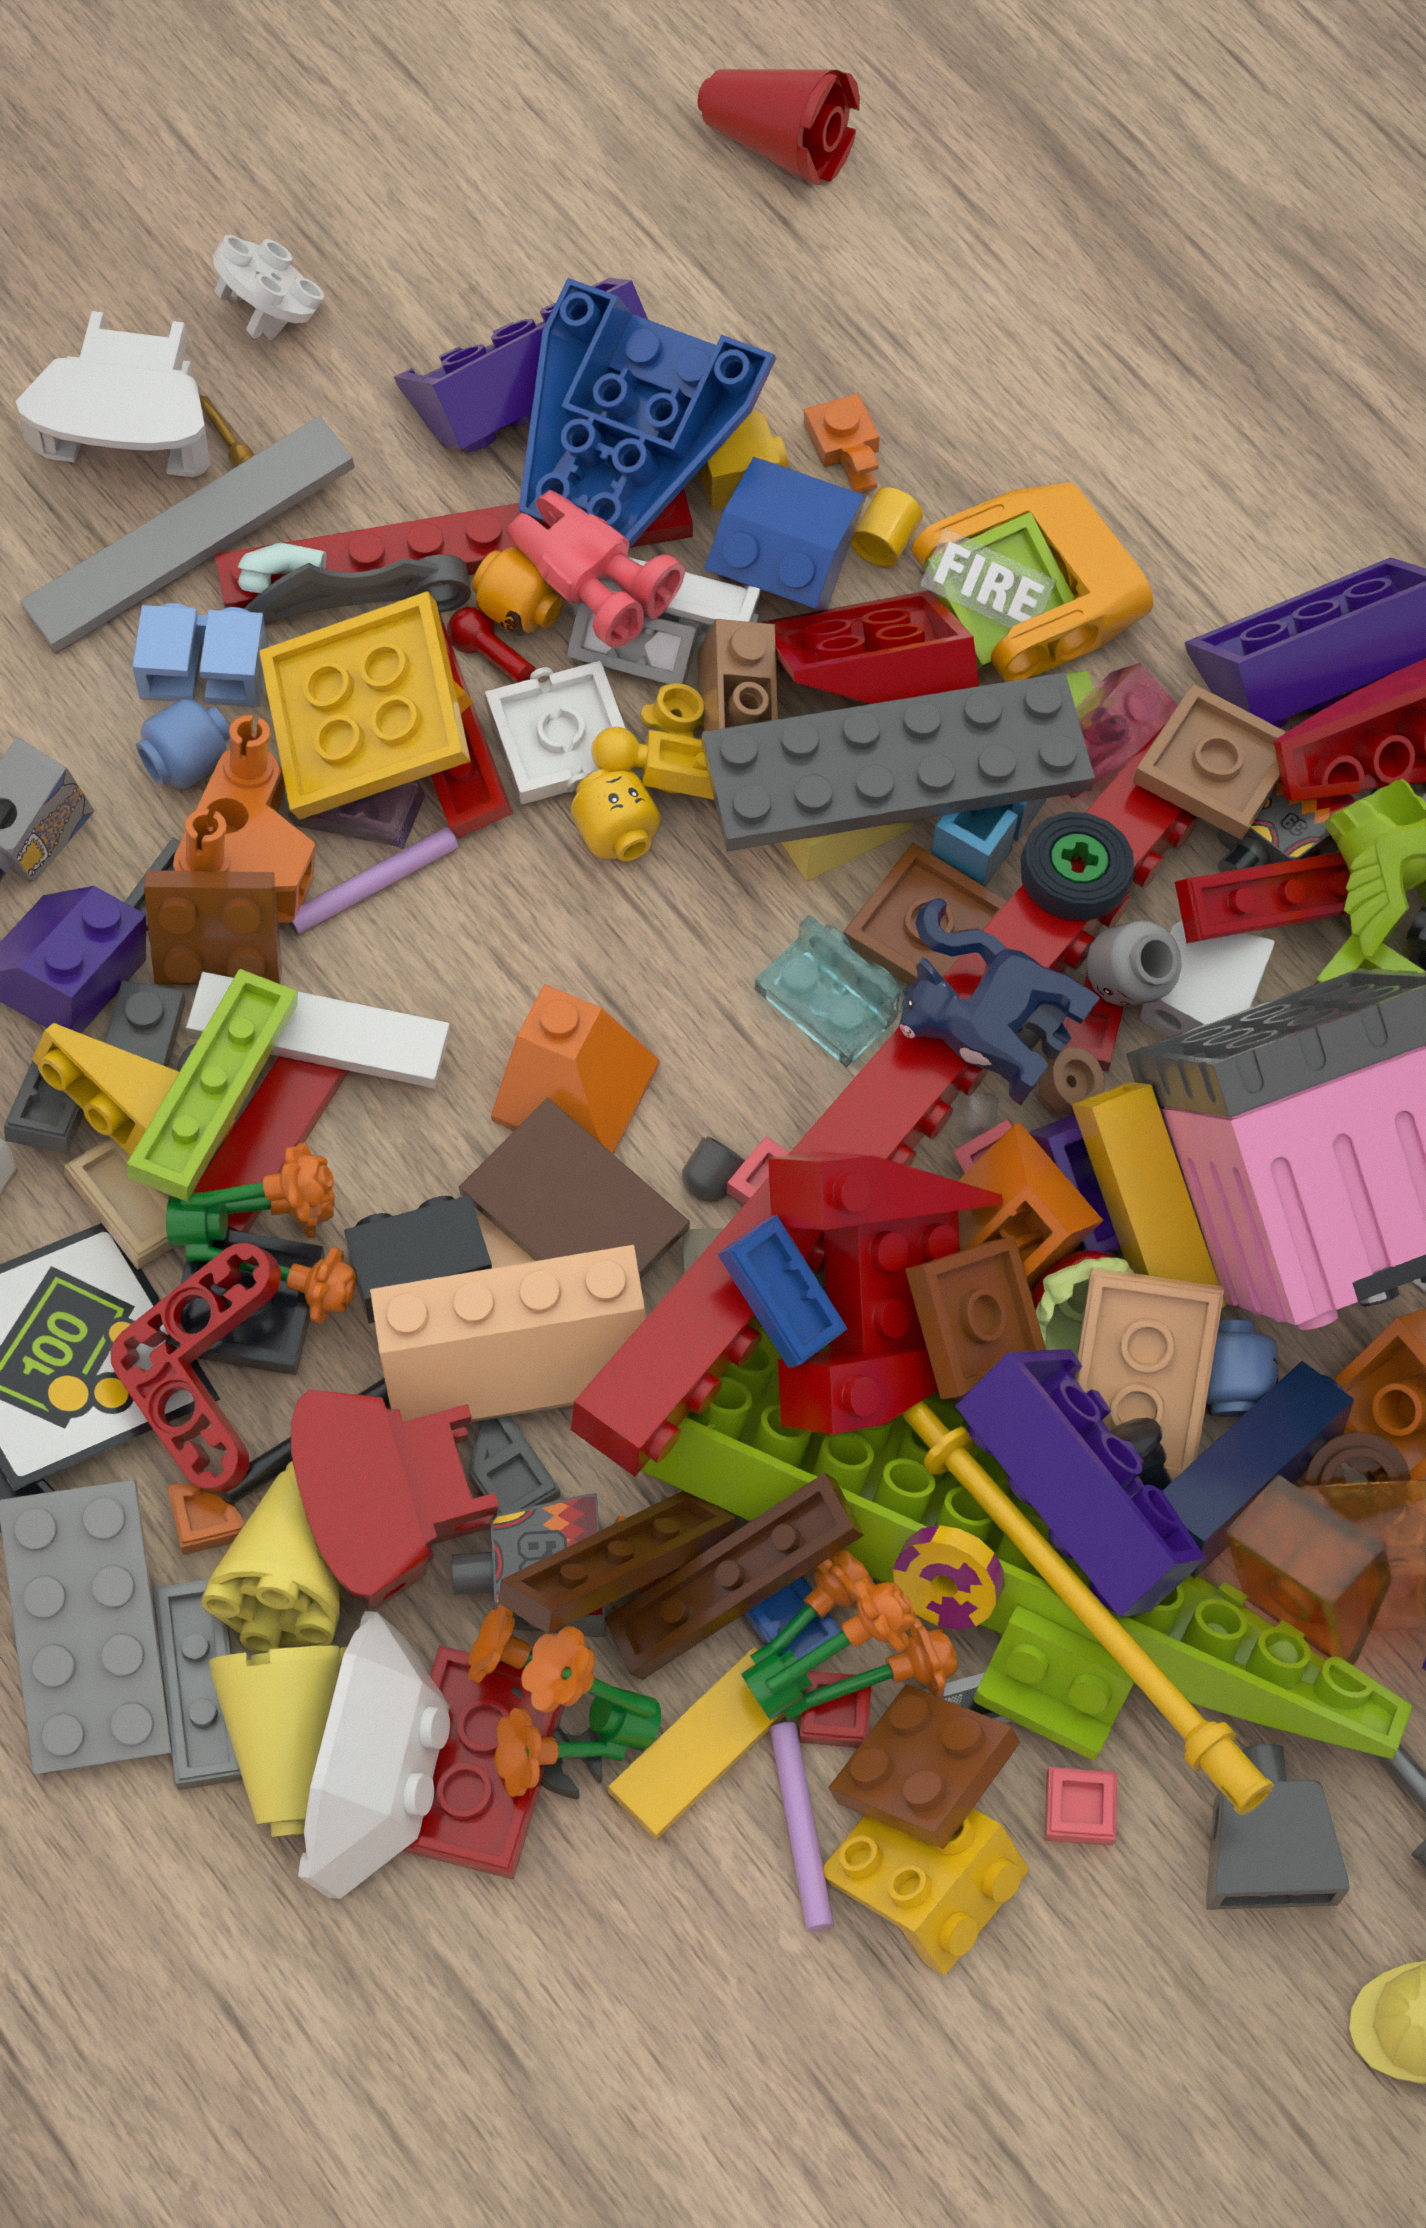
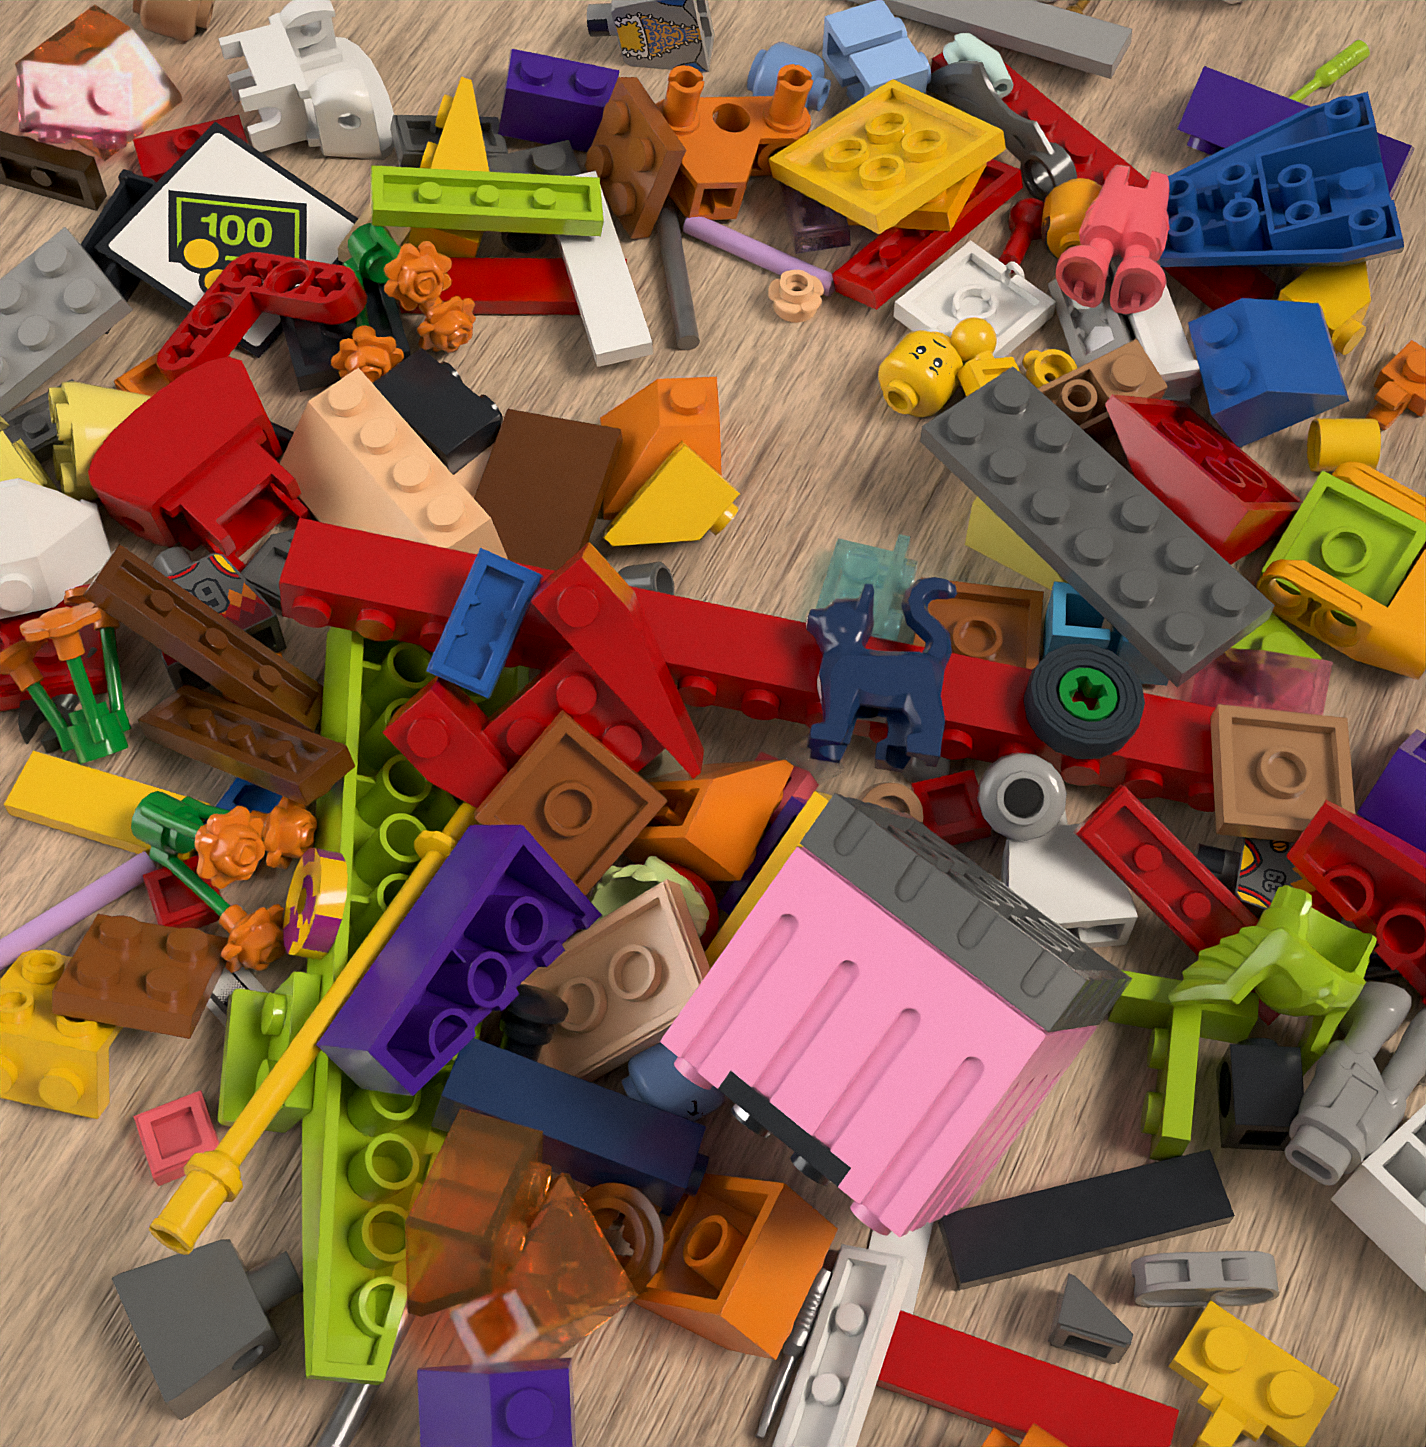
camera: 65 degrees right, 5 degrees down
clear sticker [920,527,1057,628] -> none
none -> yellow slope [603,441,740,546]
none -> flat silver bar [656,207,700,350]
none -> light nougat plate [768,270,824,323]
none -> lime piece [1289,40,1370,102]

